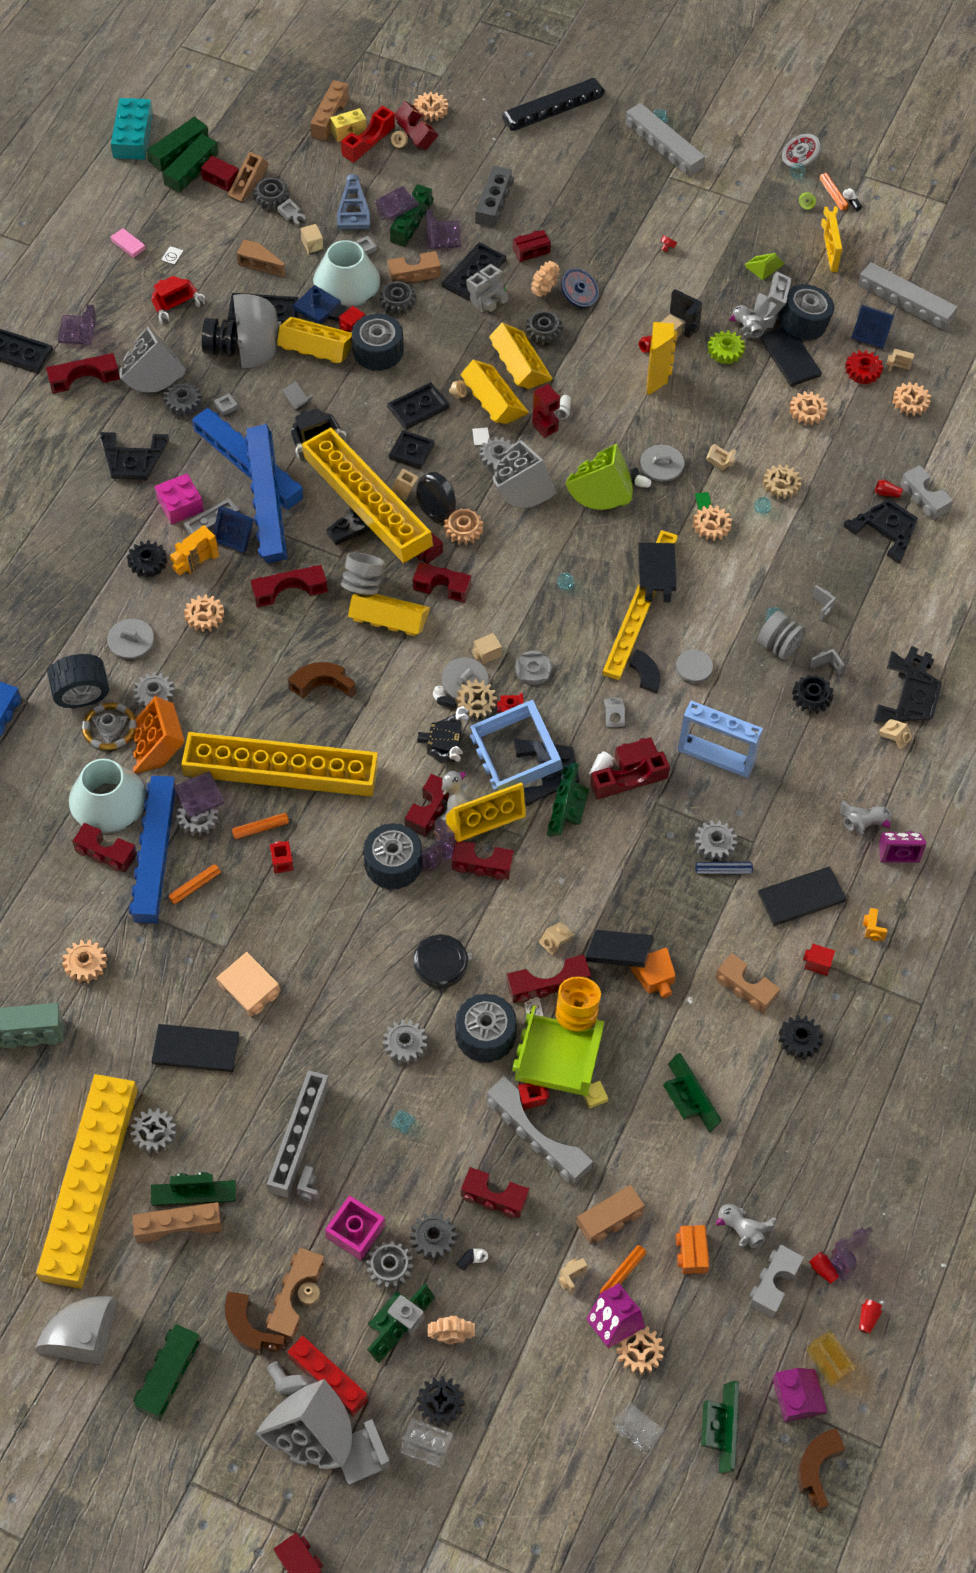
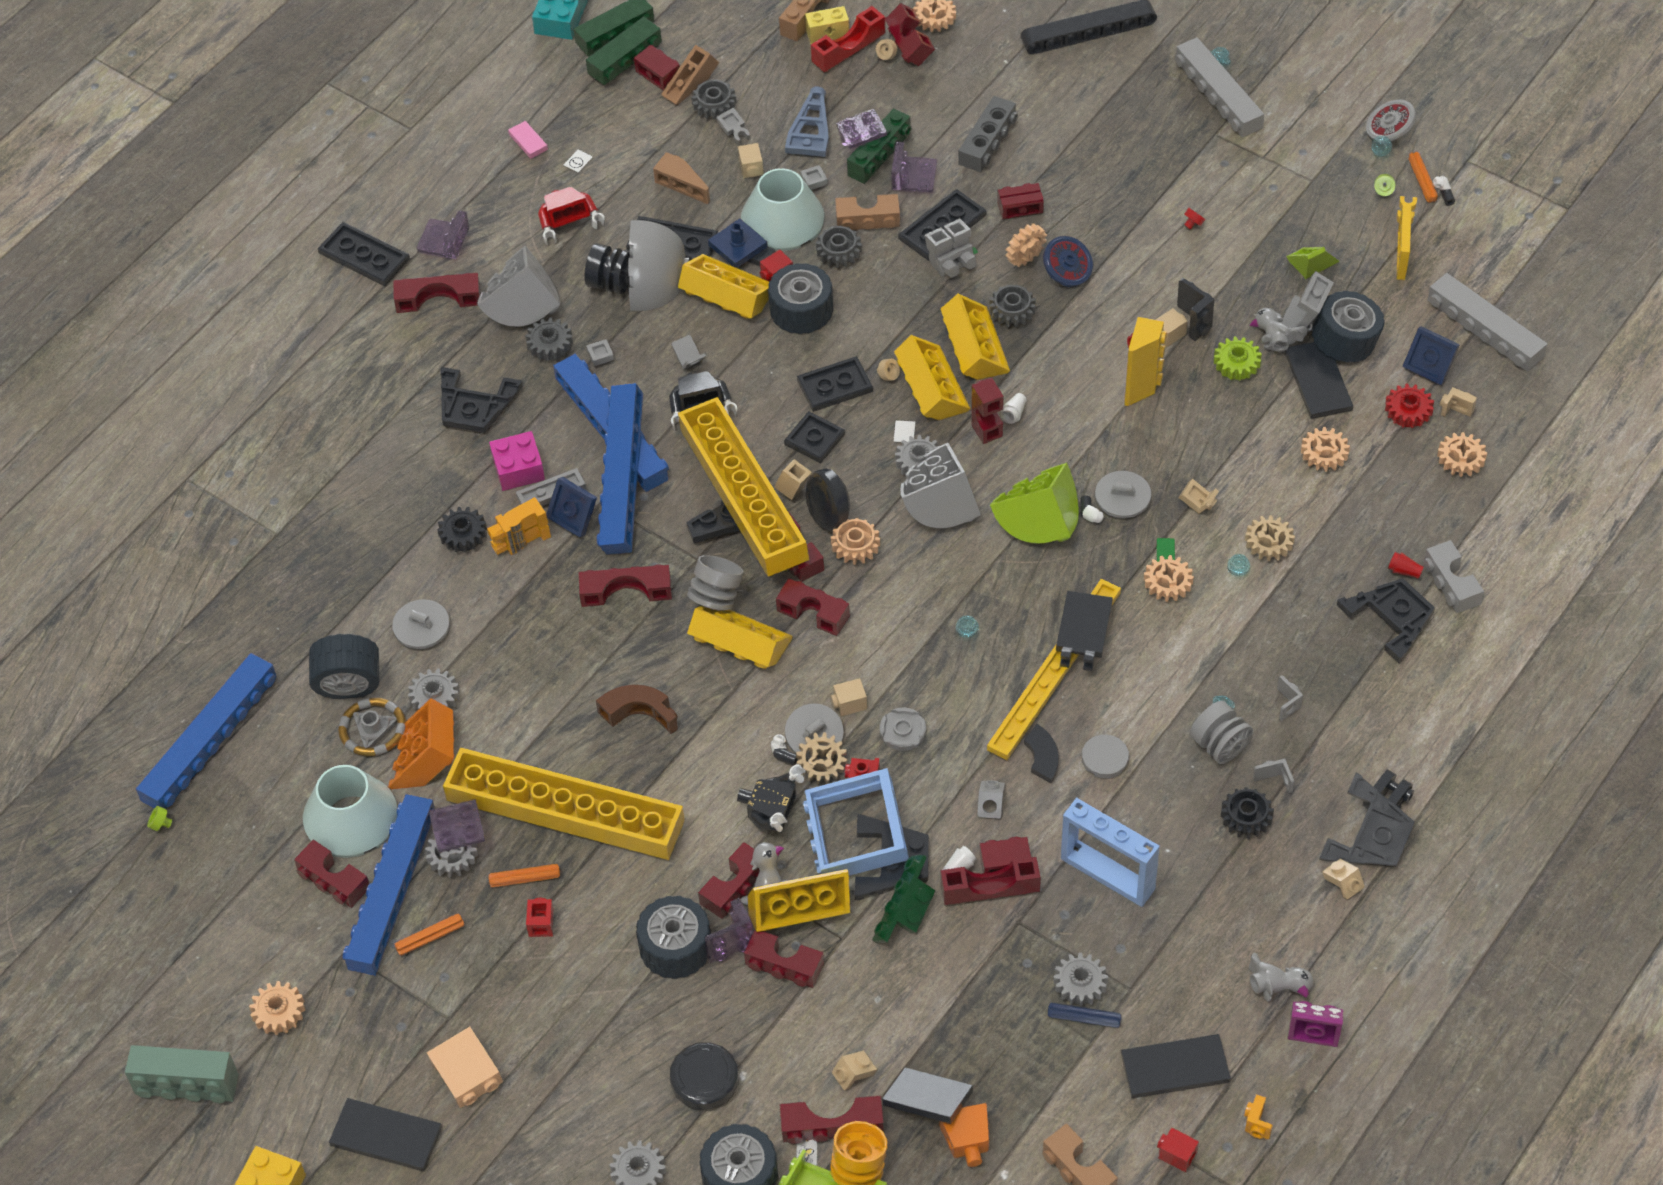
camera: 15 degrees right, 5 degrees down
light nougat gear [184,594,225,632] -> none

